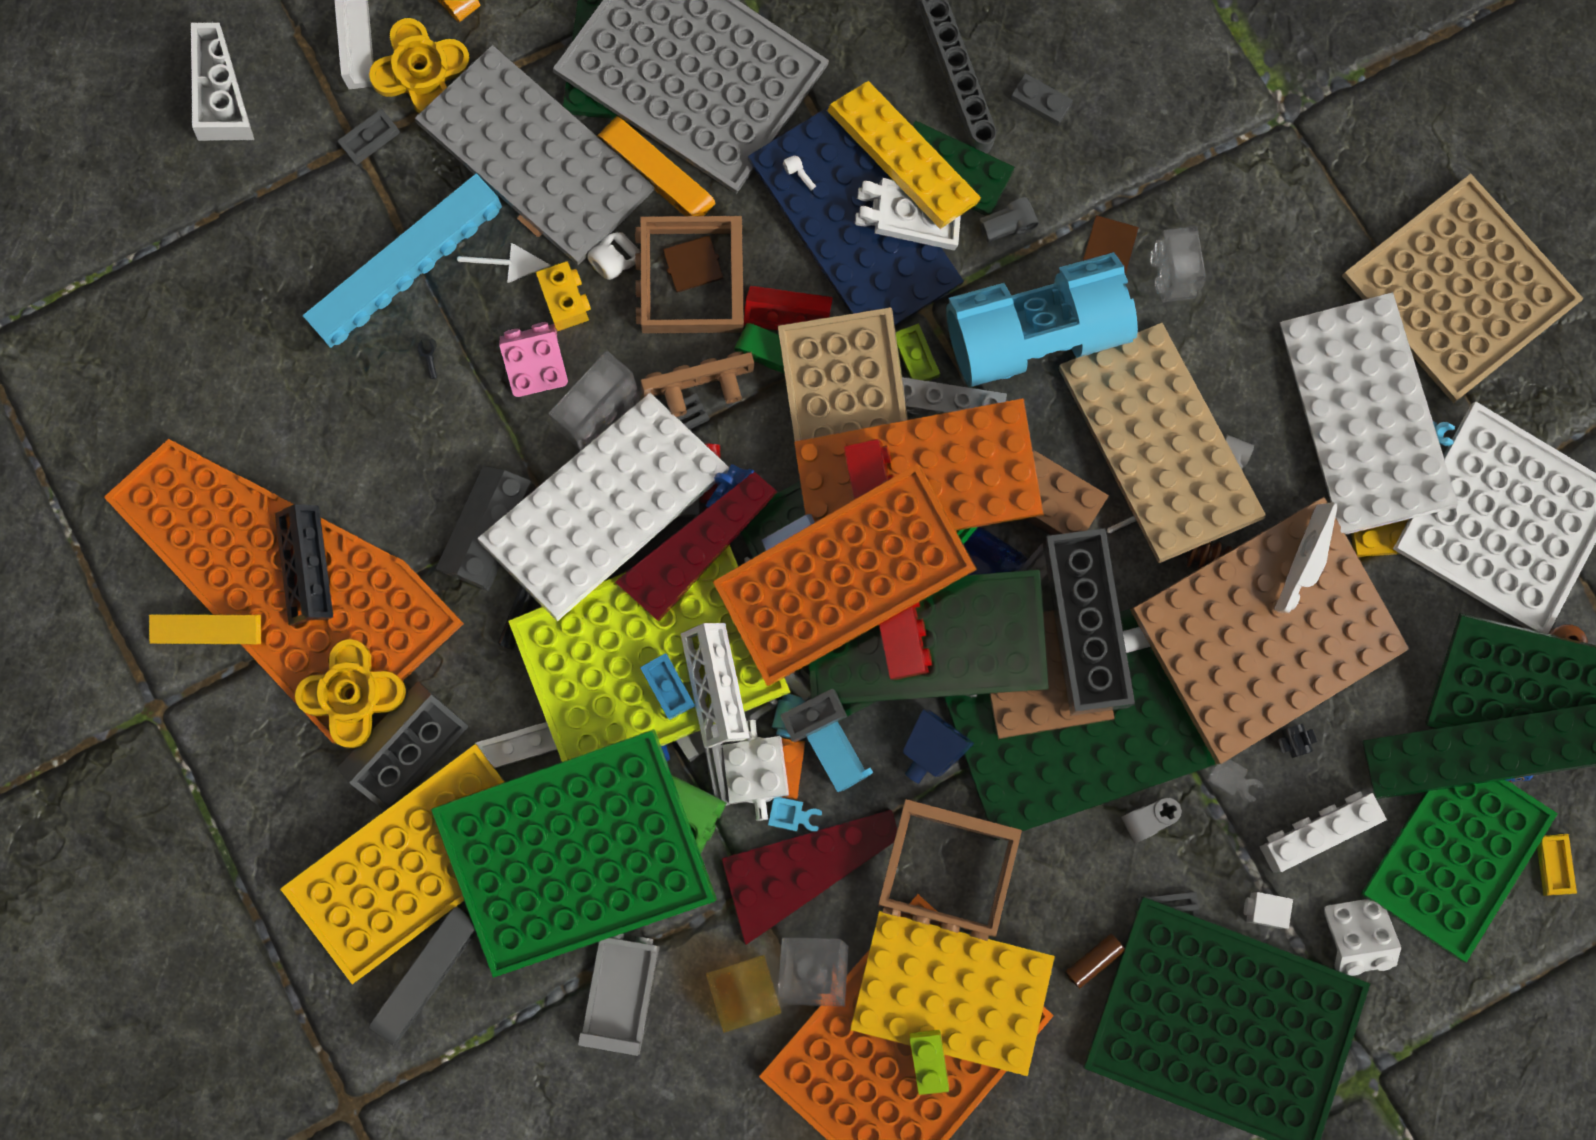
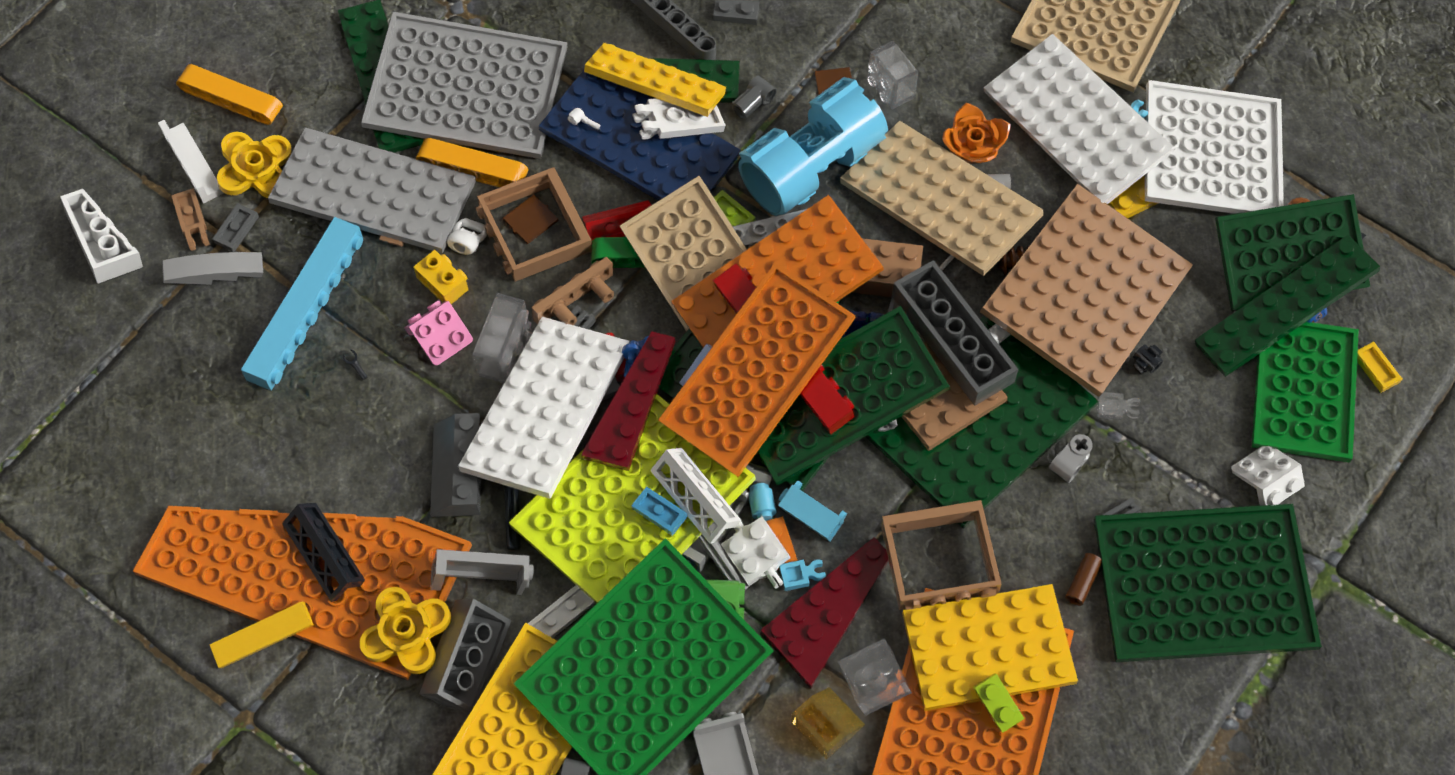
camera: 25 degrees left, 15 degrees down
white piece [457,243,551,283] -> none
dark grey plate [781,689,847,742] -> none
dark blue torso [903,710,974,784] -> none
white brick [1244,892,1293,929] -> none
white brick [1259,791,1387,873] -> none
white piece [1274,502,1337,613] -> none
none -> light grey slope [162,252,263,285]
none -> medium nougat hinge [171,188,210,251]
none -> light grey panel [430,549,533,595]
none -> orange brick [942,103,1010,164]

